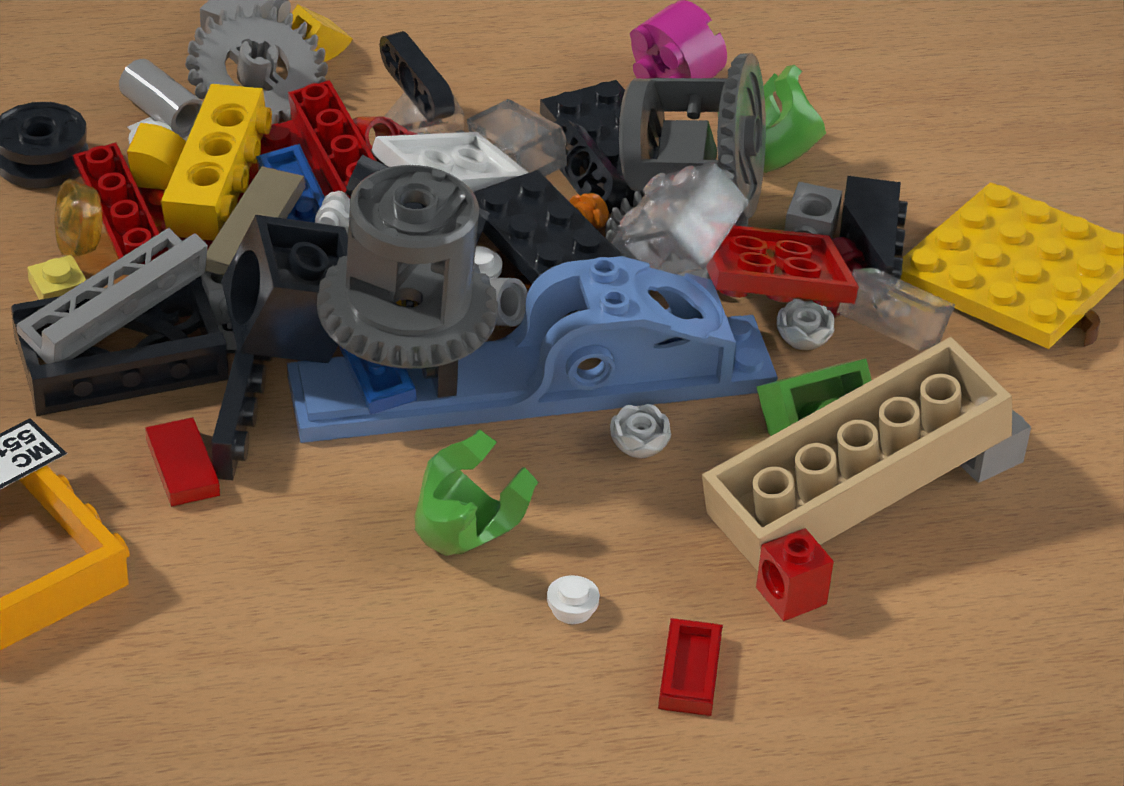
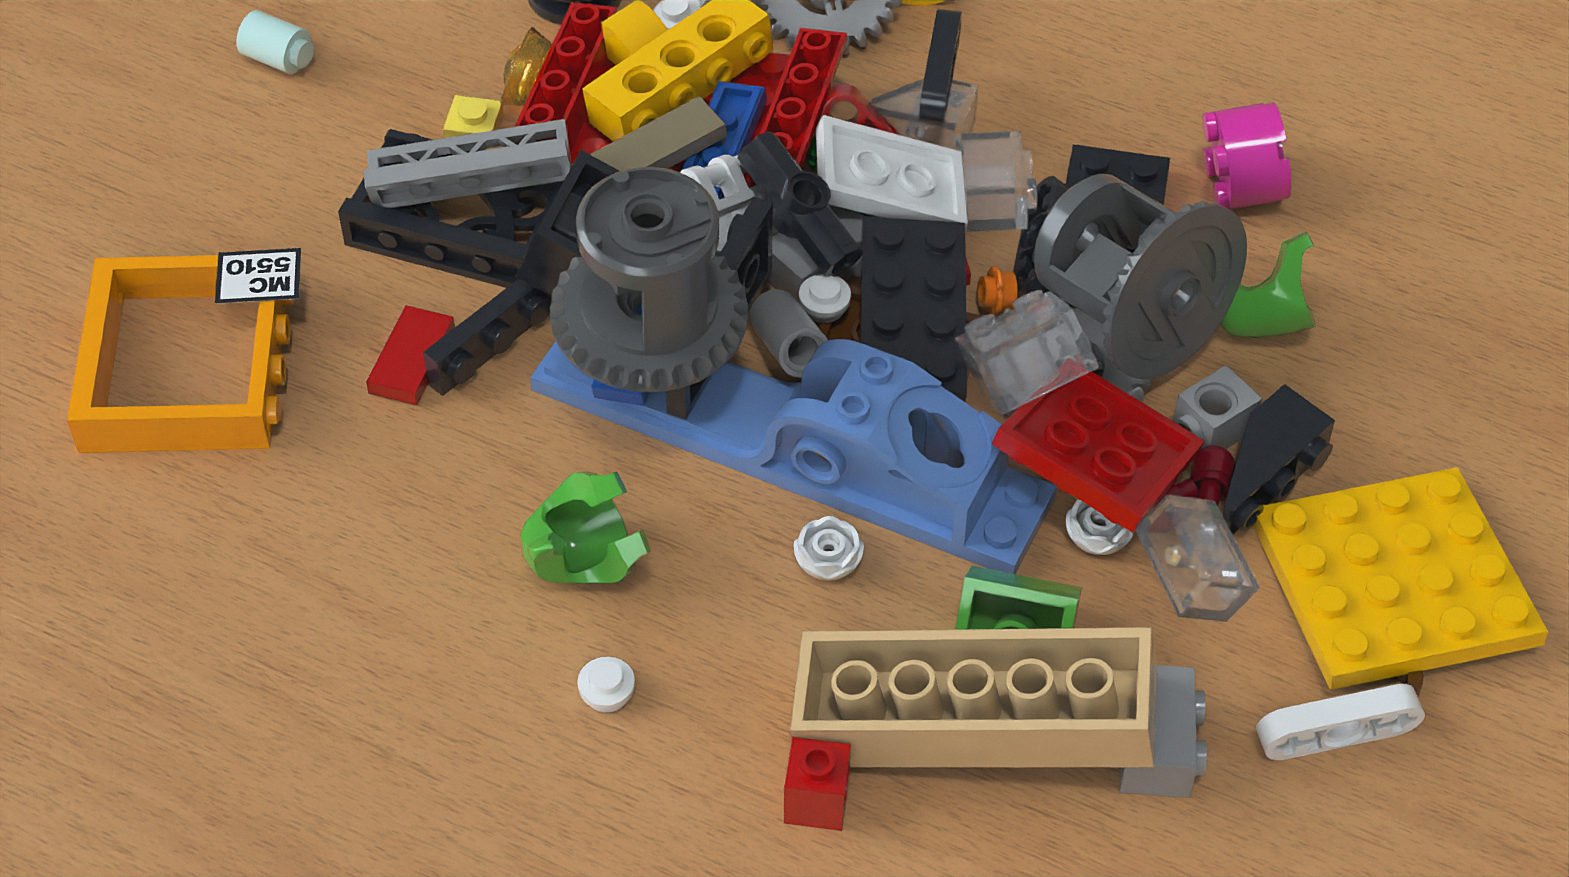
camera: 40 degrees right, 10 degrees up
red tile [658,618,723,716] -> none
none -> white beam [1256,684,1425,760]

